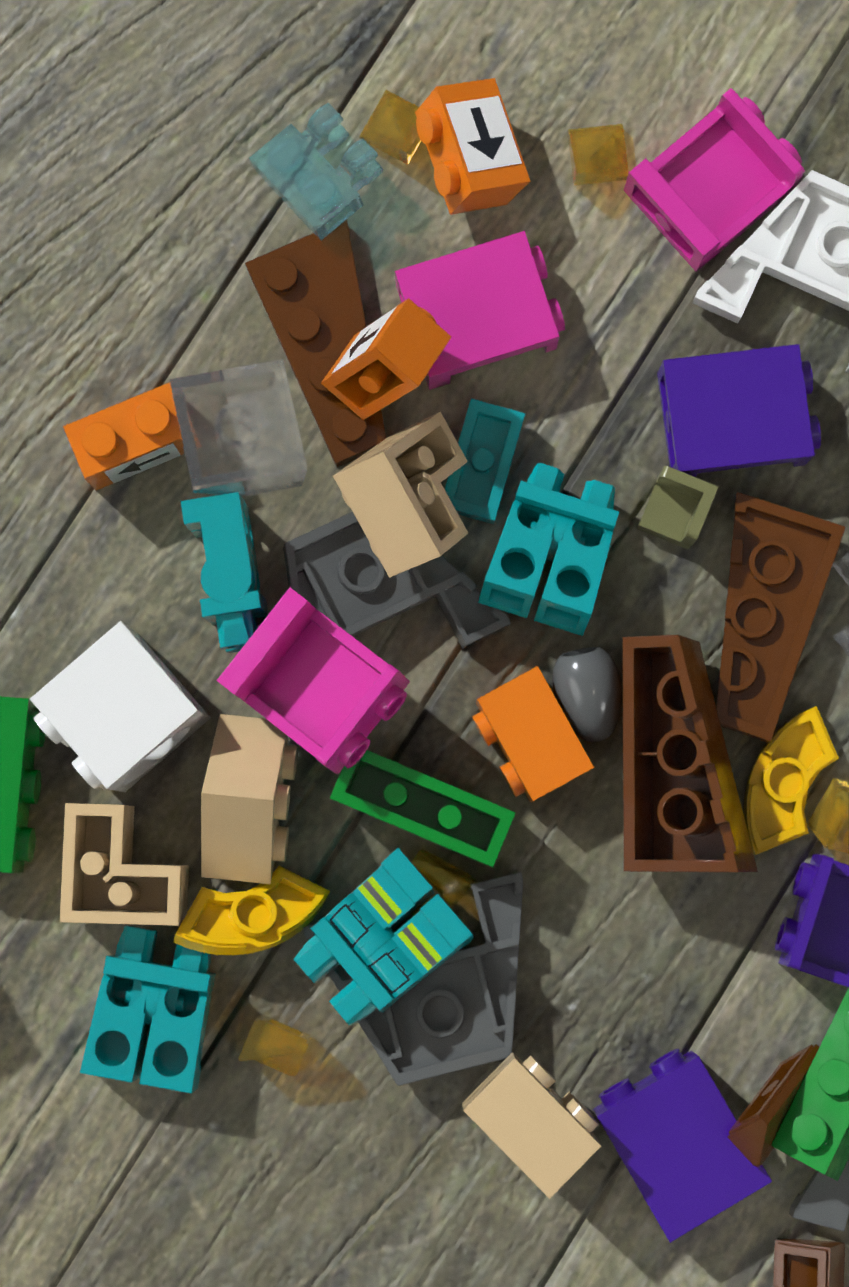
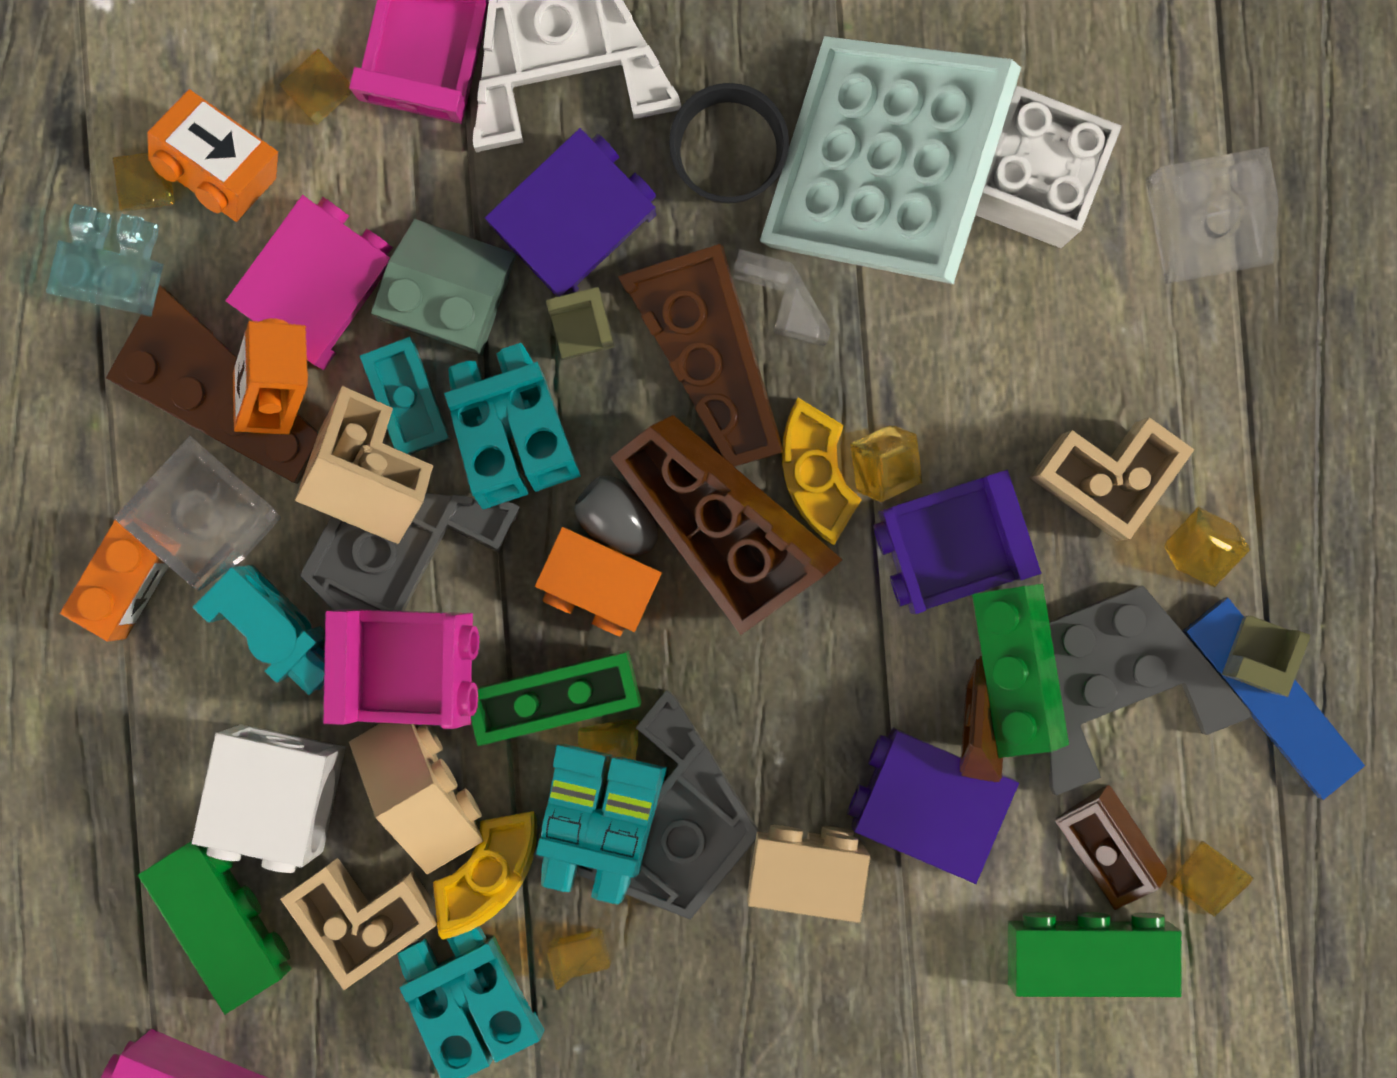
camera: 35 degrees left, 5 degrees up
none -> sand green slope [371,219,517,356]

